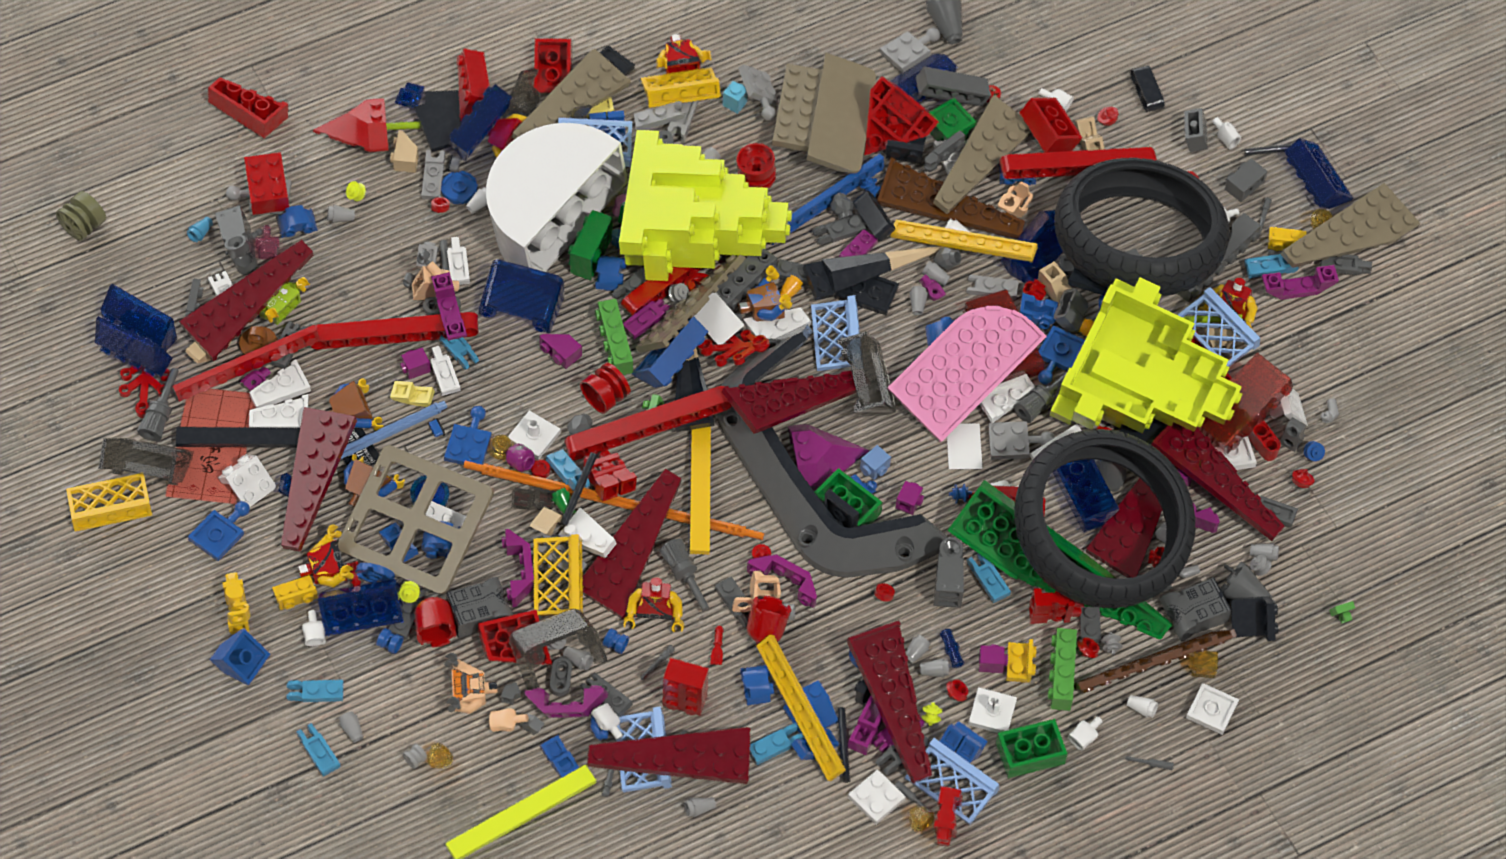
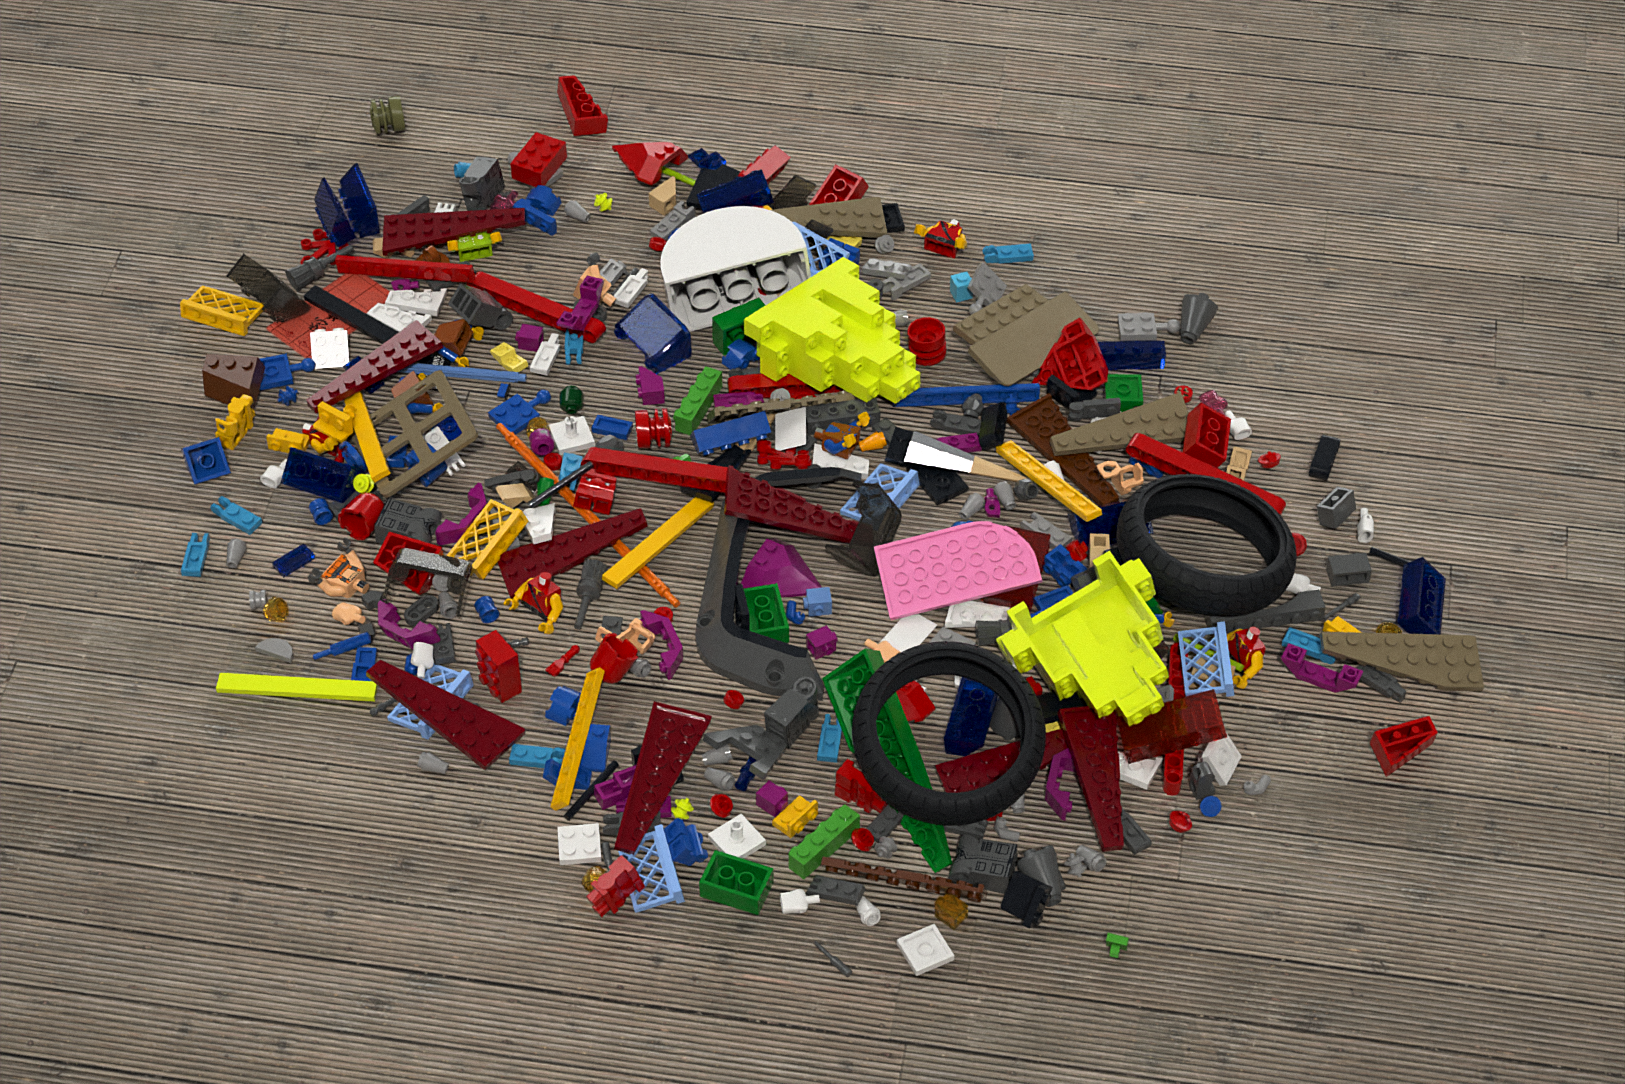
camera: 40 degrees right, 10 degrees down
yellow fence [641,67,721,108] -> none
dark grey brick [916,67,991,106] -> none
none -> reddish brown wedge [202,354,265,410]
none -> light grey tile [255,638,293,663]
none -> clear blue tile [272,543,315,578]
none -> blue wheel [277,386,298,406]
none -> yellow bracket [313,401,354,443]
none -> blue axle [313,631,372,660]
none -> yellow tile [344,391,391,483]
none -> dark grey piece [448,283,513,330]
none -> dark grey hinge [484,469,540,491]
none -> blue plate [513,198,557,236]
none -> dark green head [559,385,583,414]
none -> blue tile [591,414,633,440]
none -> dark grey wing [703,725,787,780]
none -> dark grey hinge [806,875,866,906]
none -> light nougat piece [864,638,900,663]
none -> light grey wheel [875,235,894,254]
none -> dark azure hinge [982,243,1034,264]
none -> clear pink piece [1199,390,1228,417]
none -> red wedge [1370,716,1438,777]

